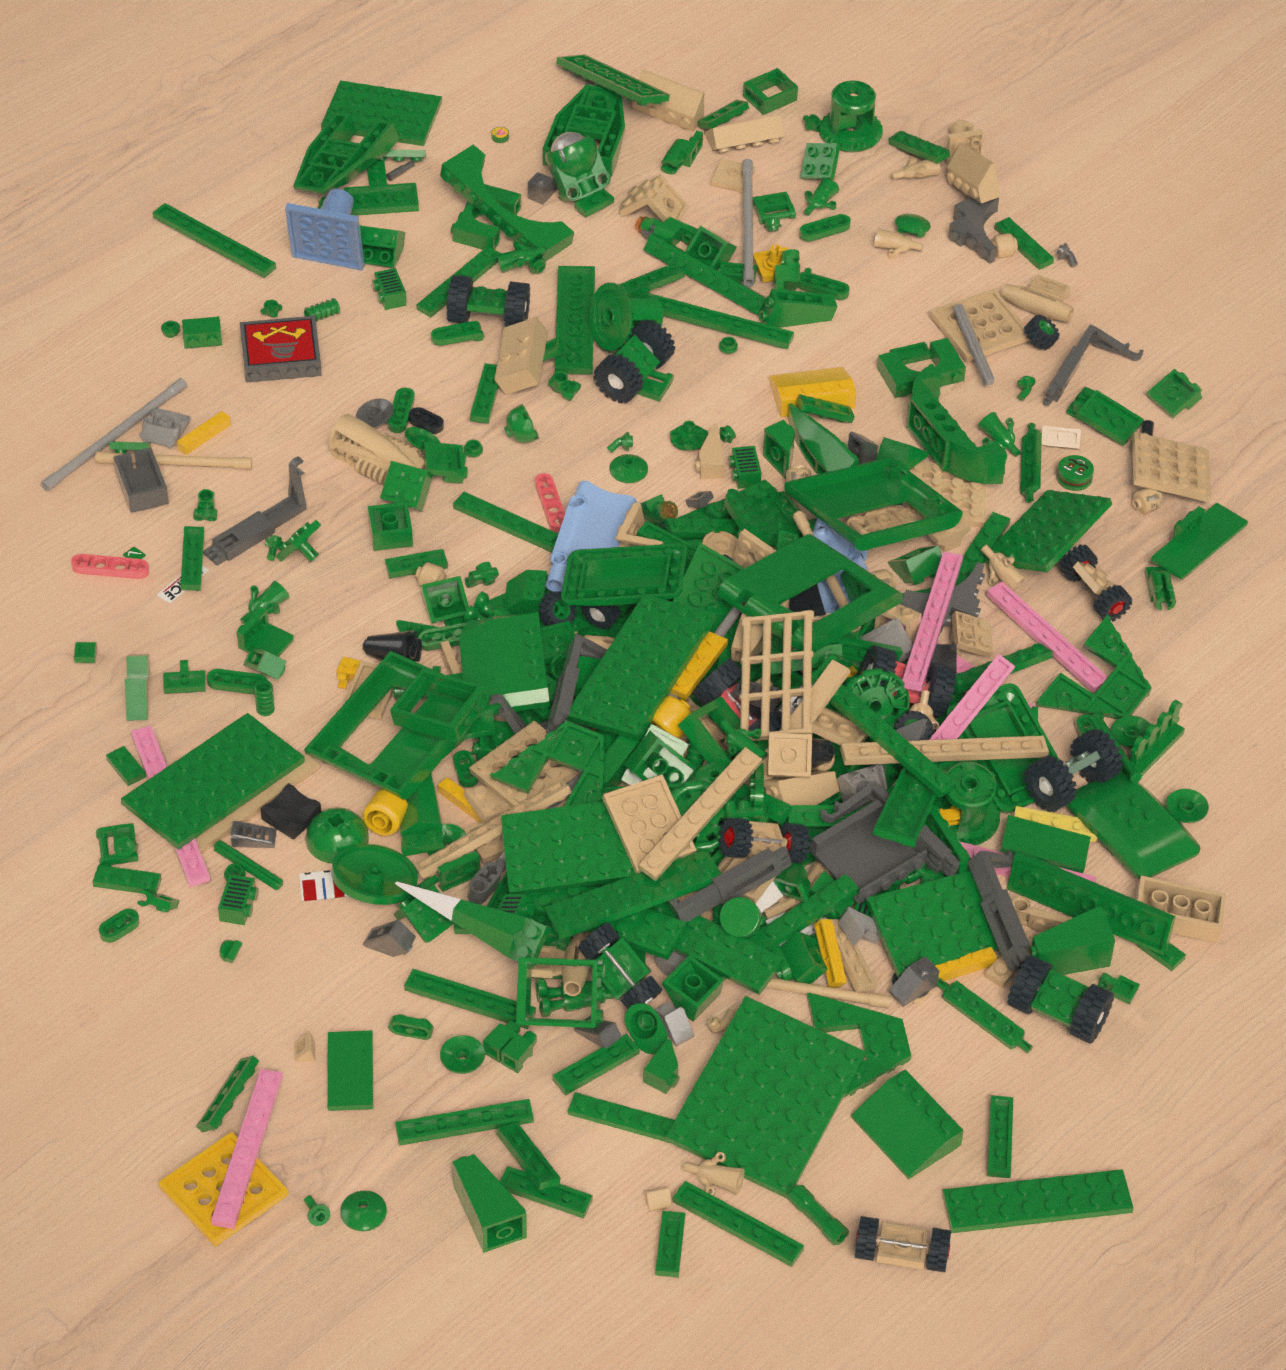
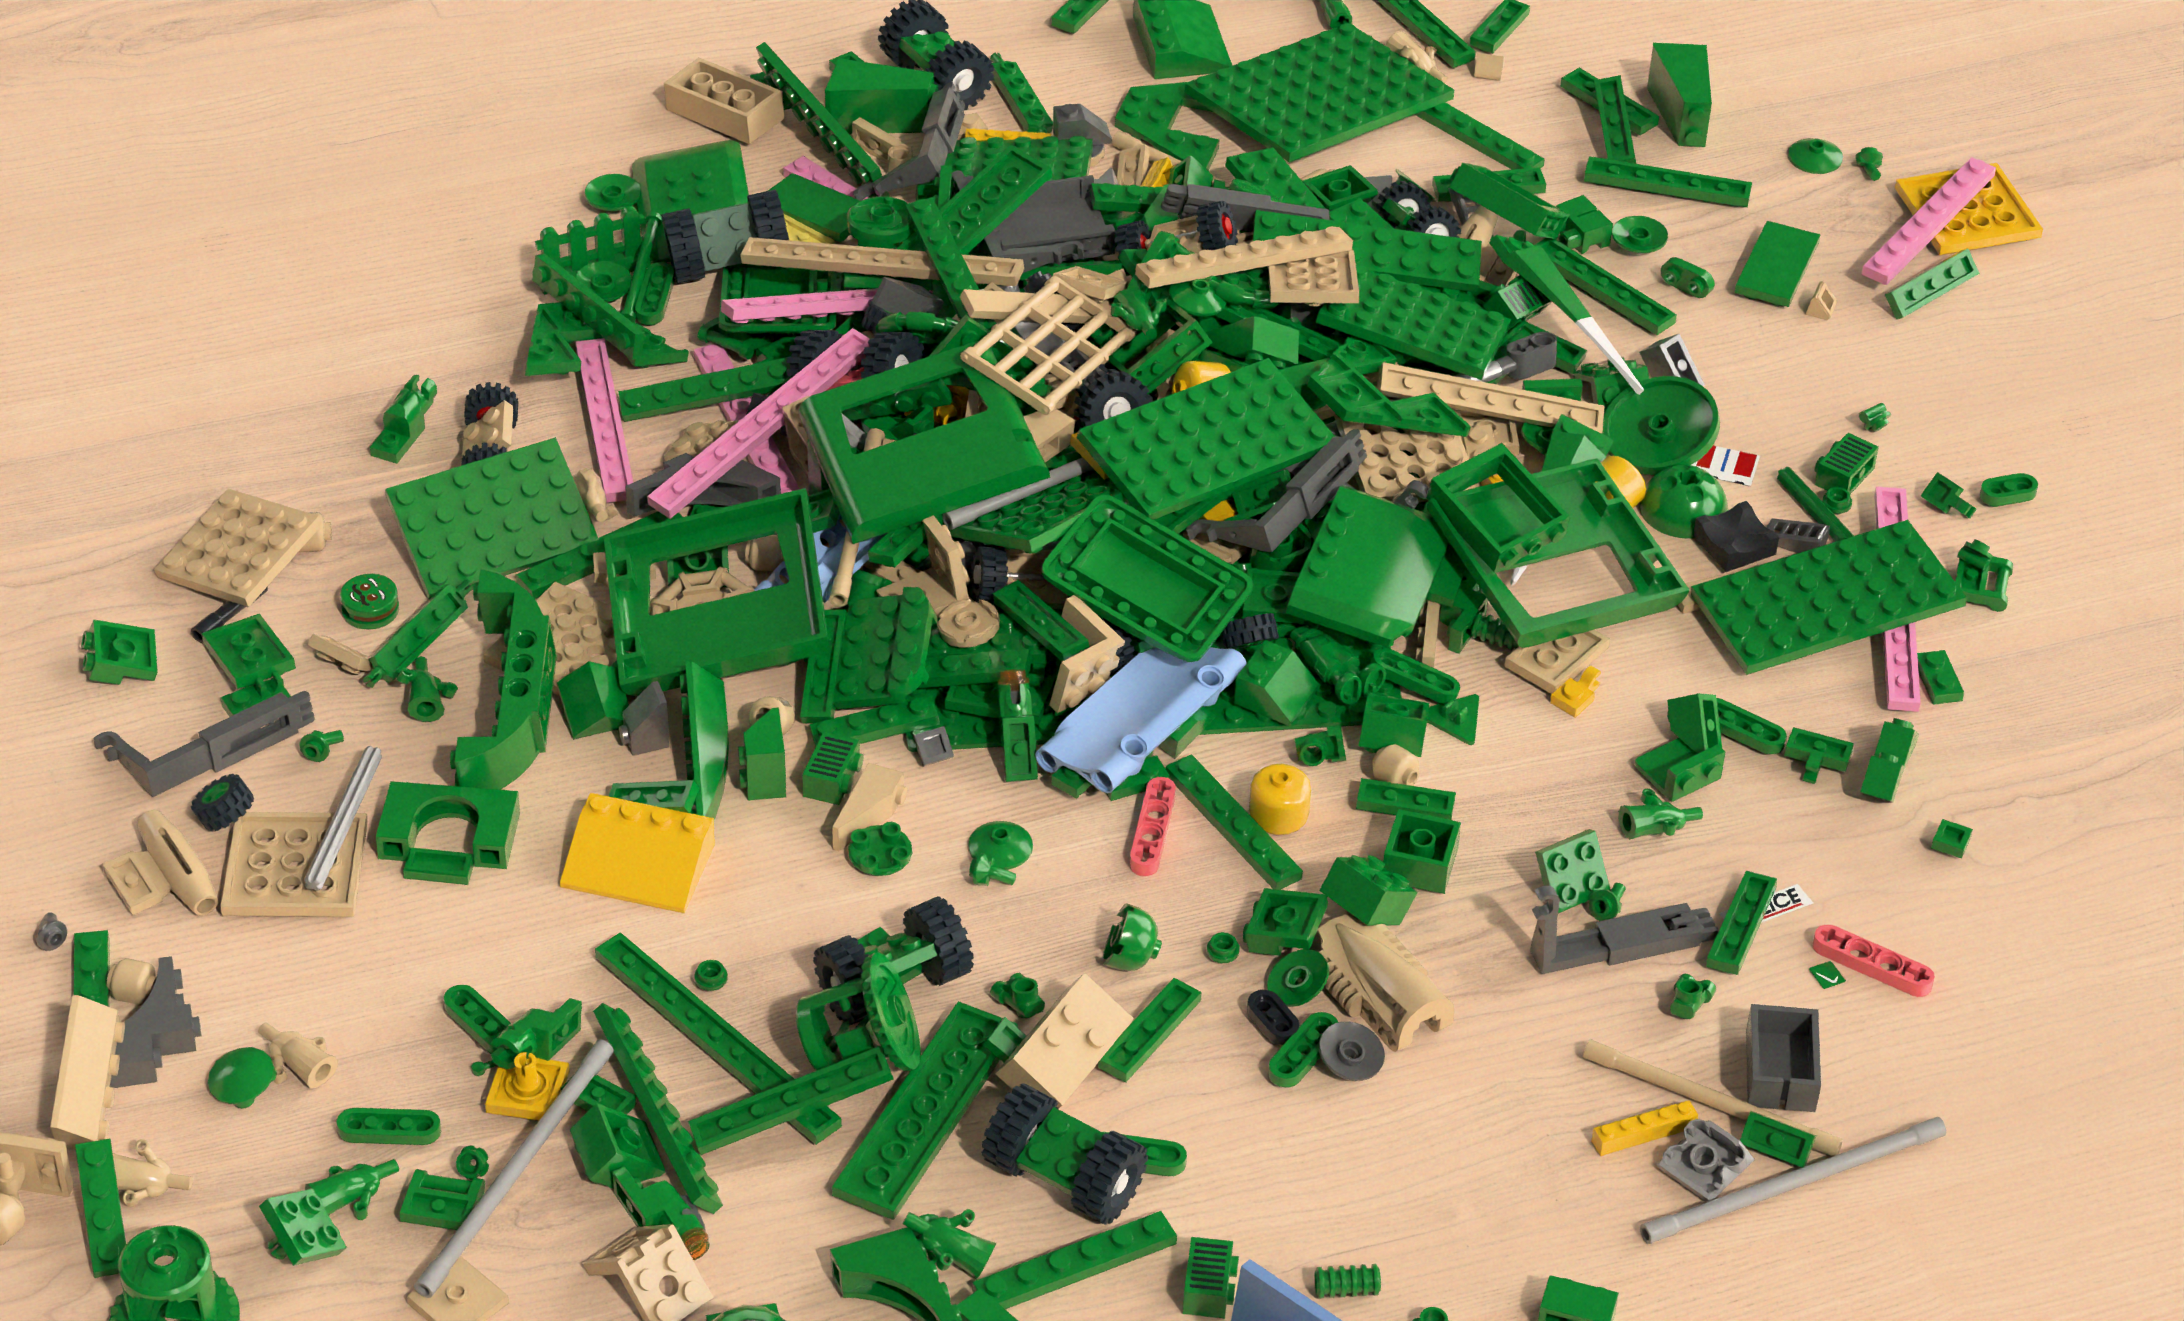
camera: 155 degrees left, 5 degrees down
green plate [92,865,162,894] -> none
panel [240,316,322,383] -> none
green piece [254,680,275,716] -> none
black cone [363,631,422,662] -> none
green slope [643,1038,680,1094] -> none
green plate [719,425,736,443] -> none
green slope [759,289,838,328] -> none
green bracket [1150,503,1248,580] -> none
none -> green plate [532,253,645,360]
none -> yellow head [1249,764,1311,835]

